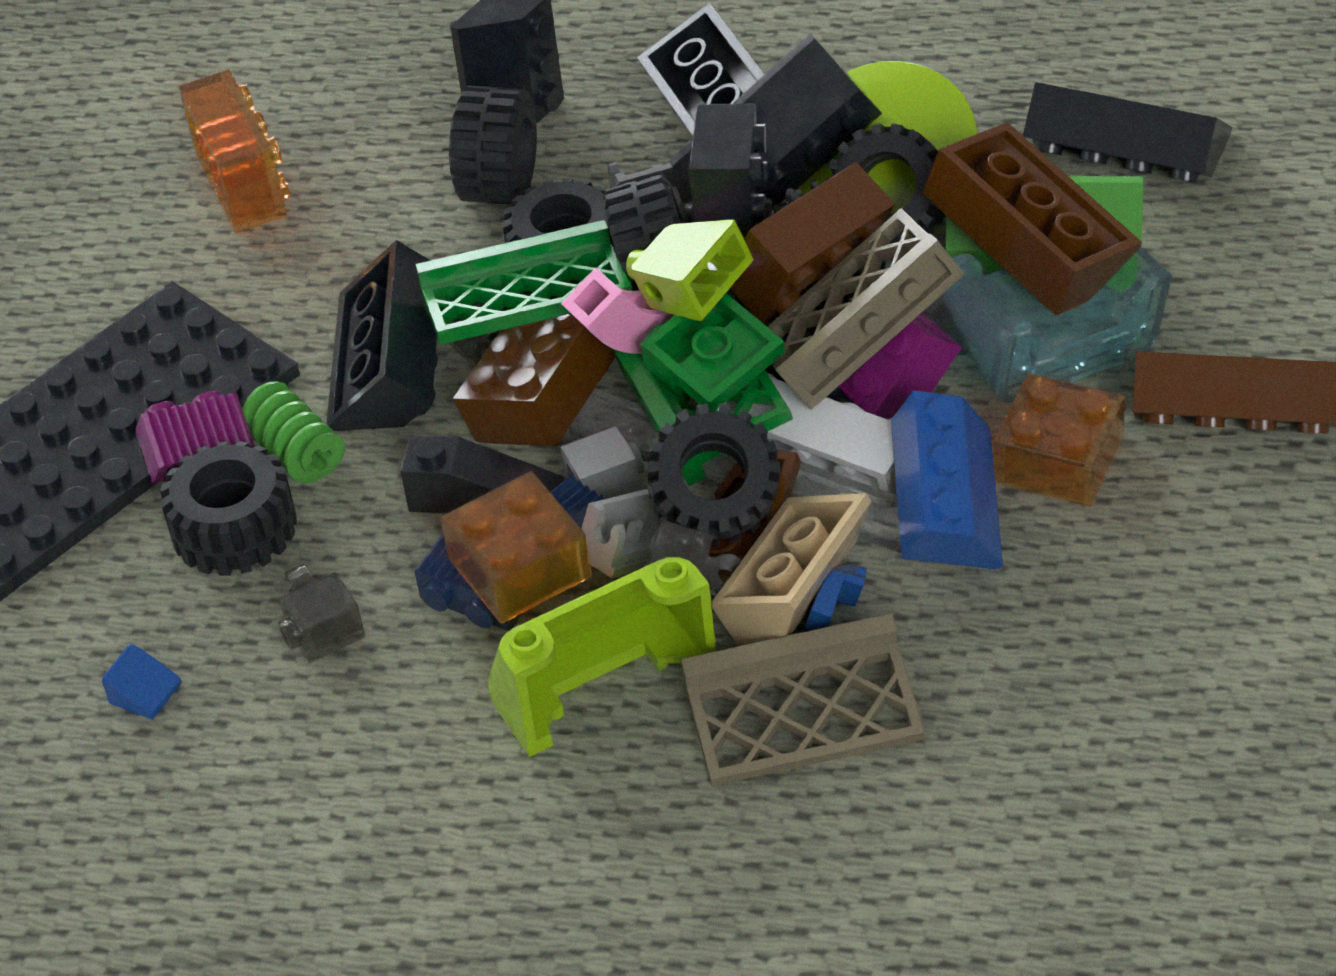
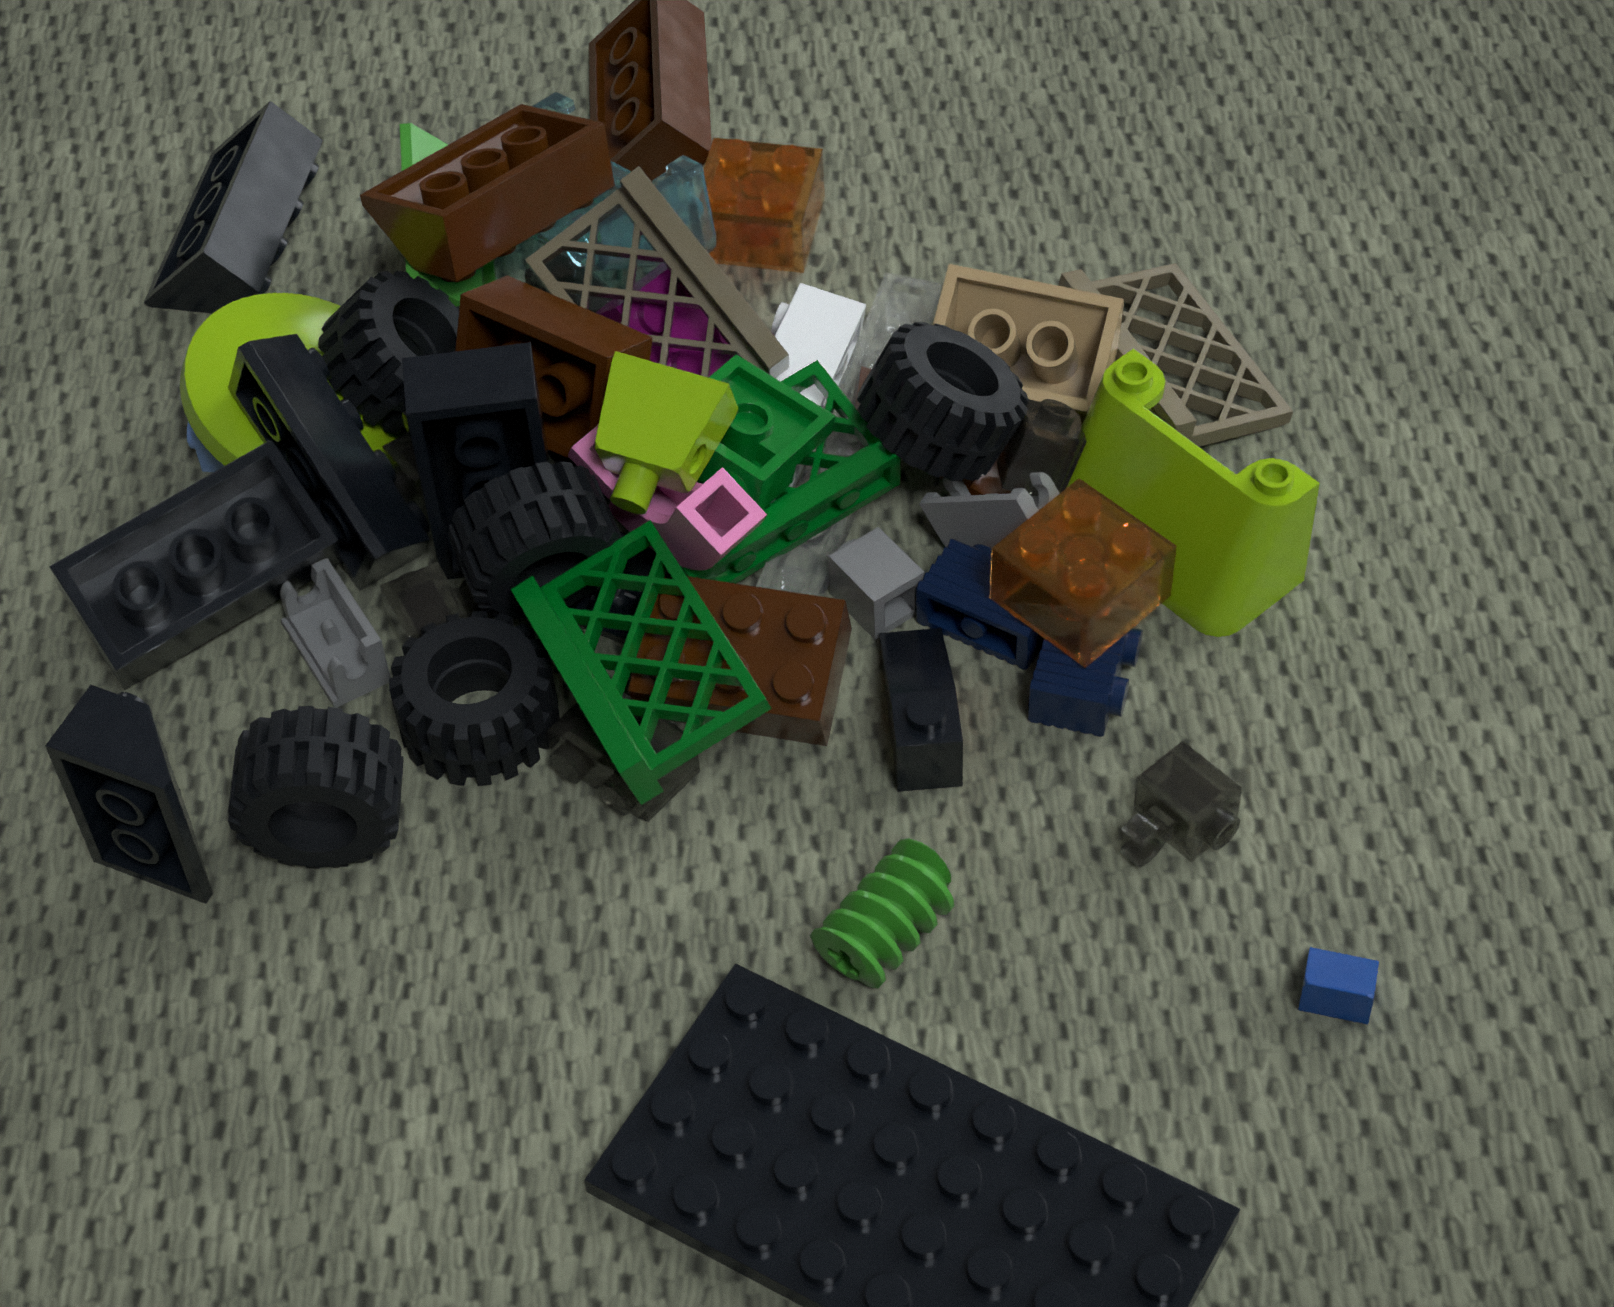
camera: 105 degrees left, 5 degrees up
magenta brick [136,391,255,484] -> none
black tyre [160,441,297,576] -> none
clear orange brick [178,69,290,234] -> none
black slope [326,240,438,431] -> none
blue slope [891,390,1003,569] -> none

